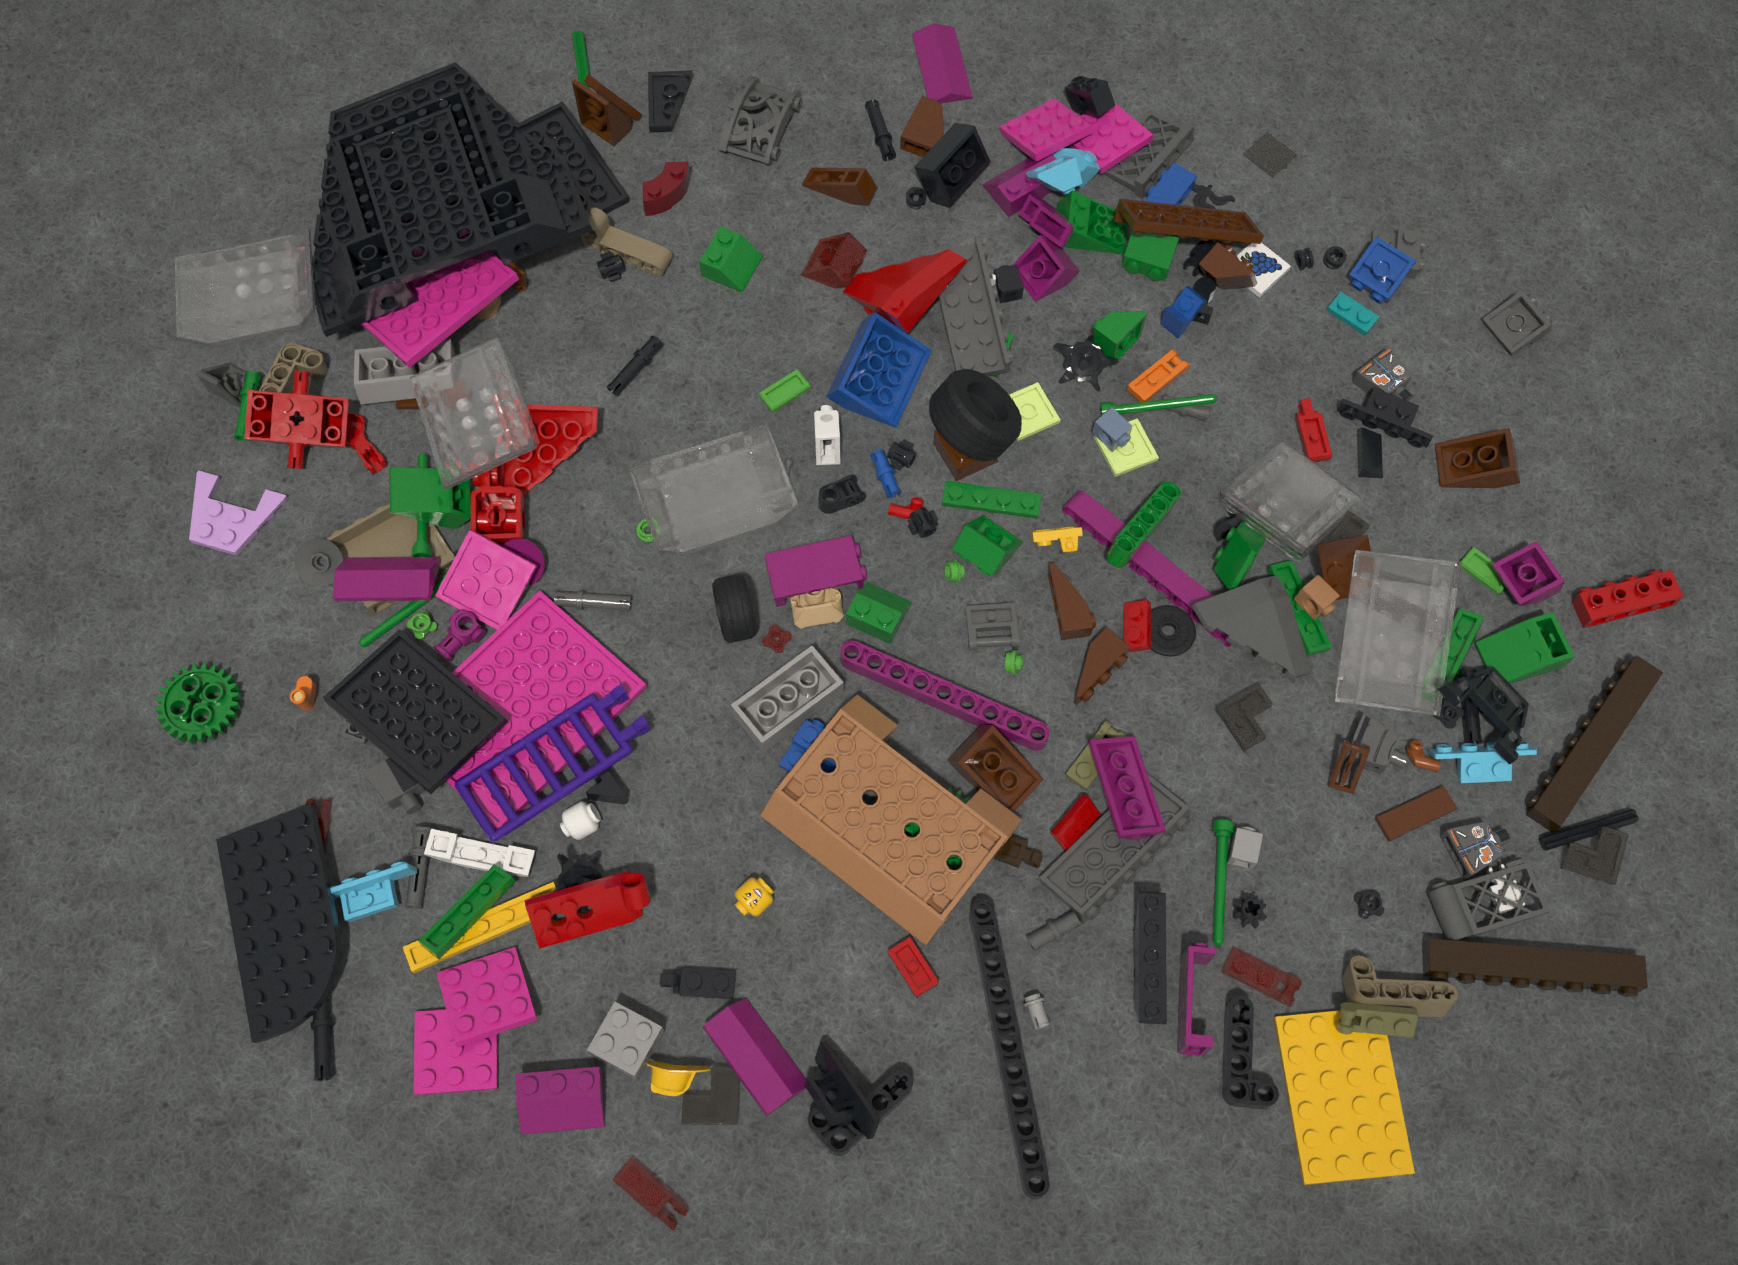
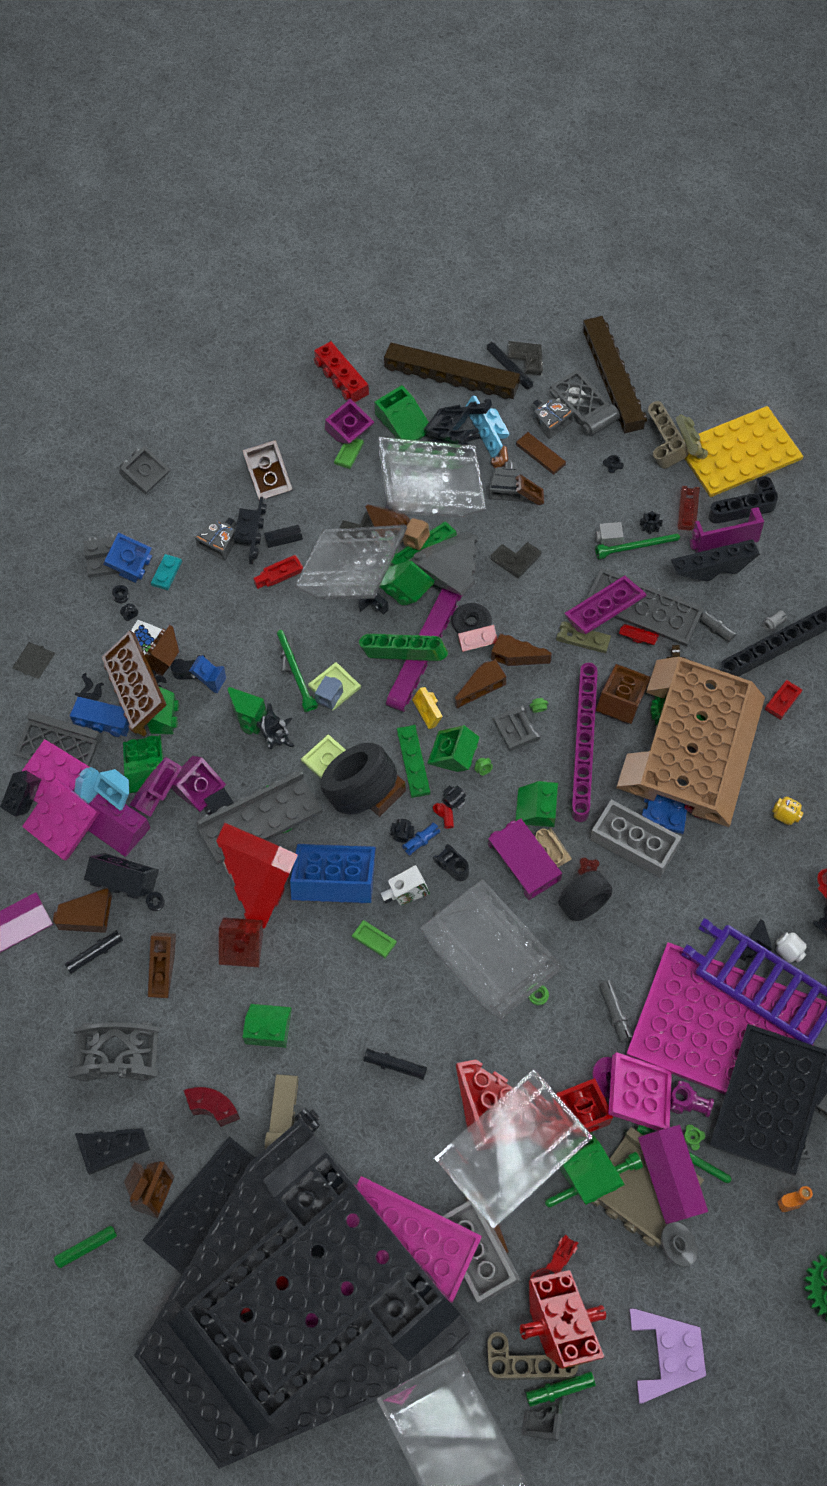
camera: 105 degrees left, 5 degrees down
orange plate [1127,349,1190,402] -> none

